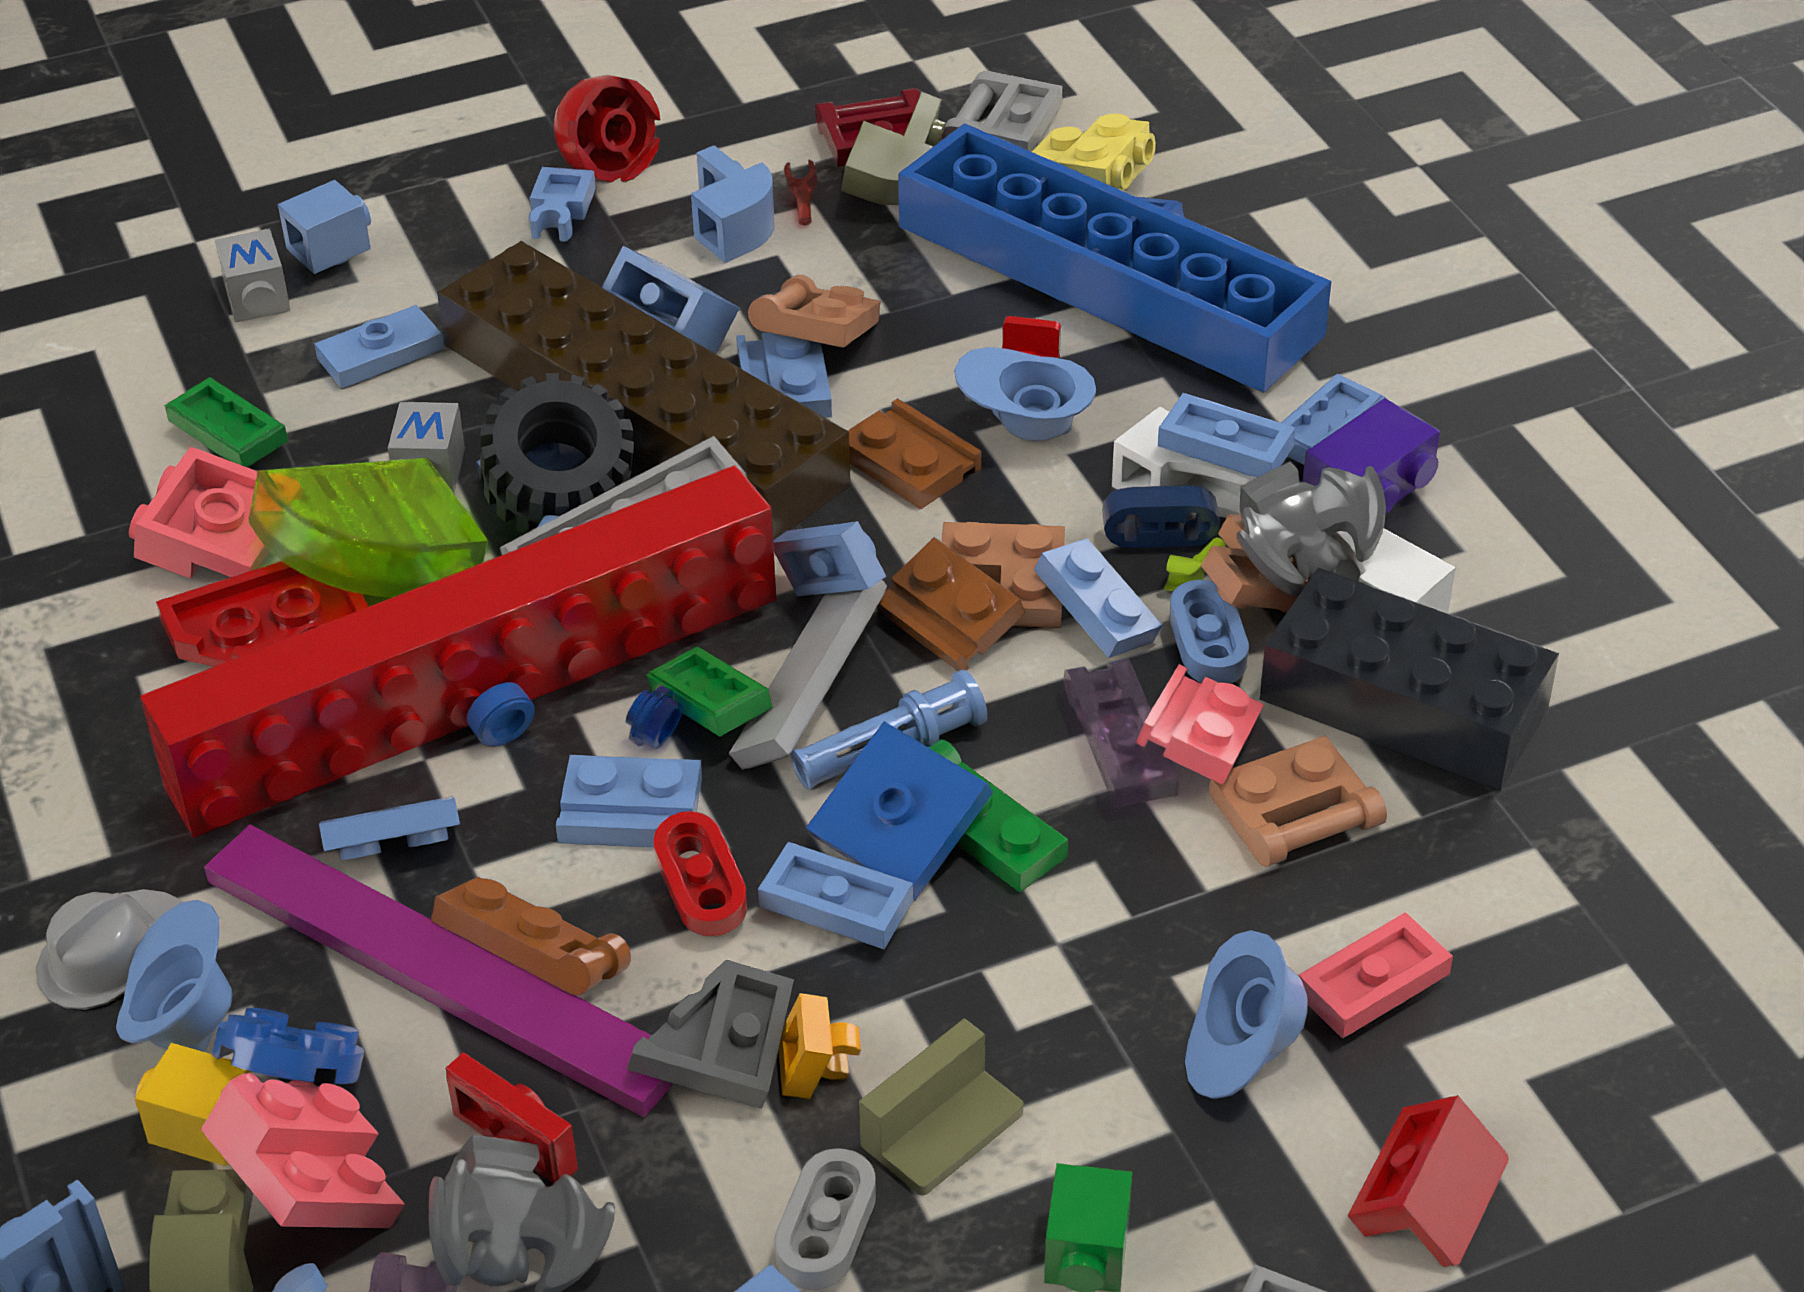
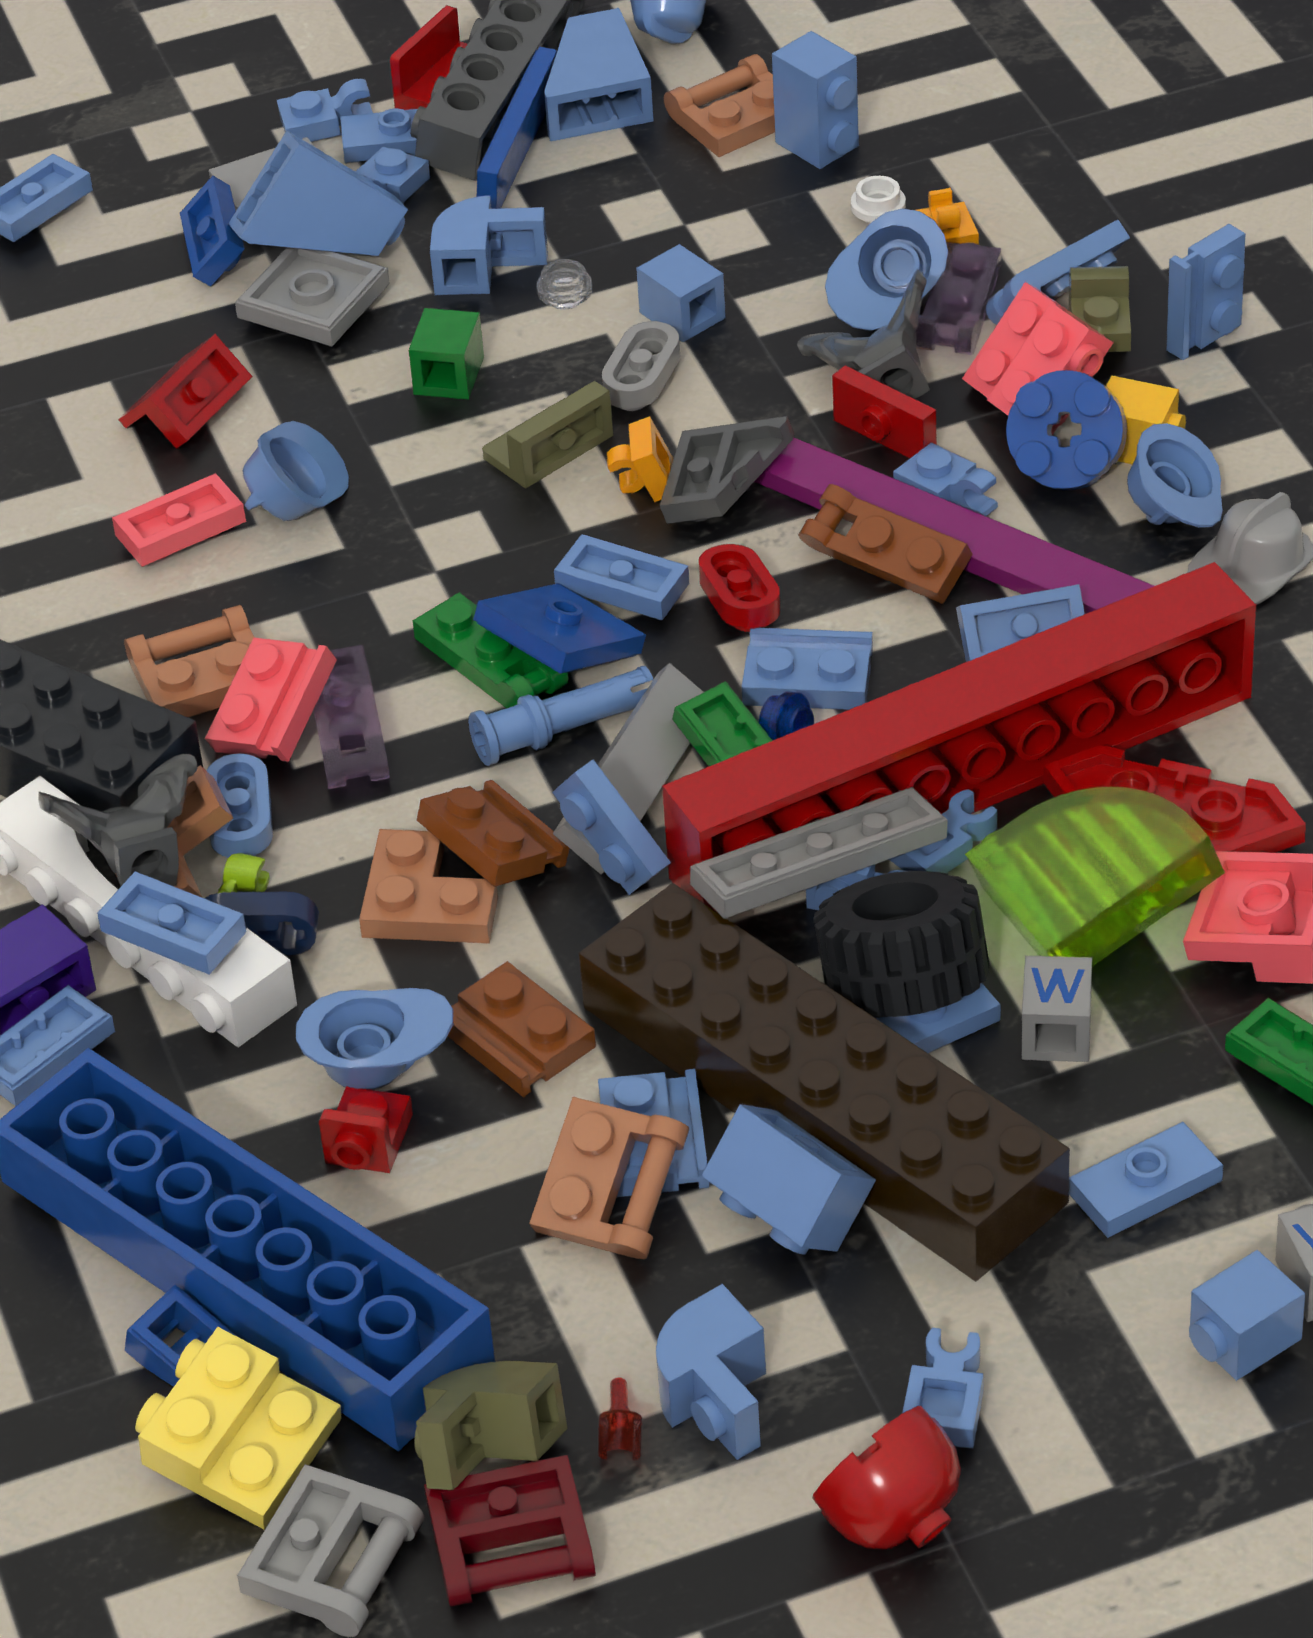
camera: 175 degrees left, 0 degrees up
medium blue plate [1034,538,1163,658] -> none
none -> medium blue plate [893,443,998,516]

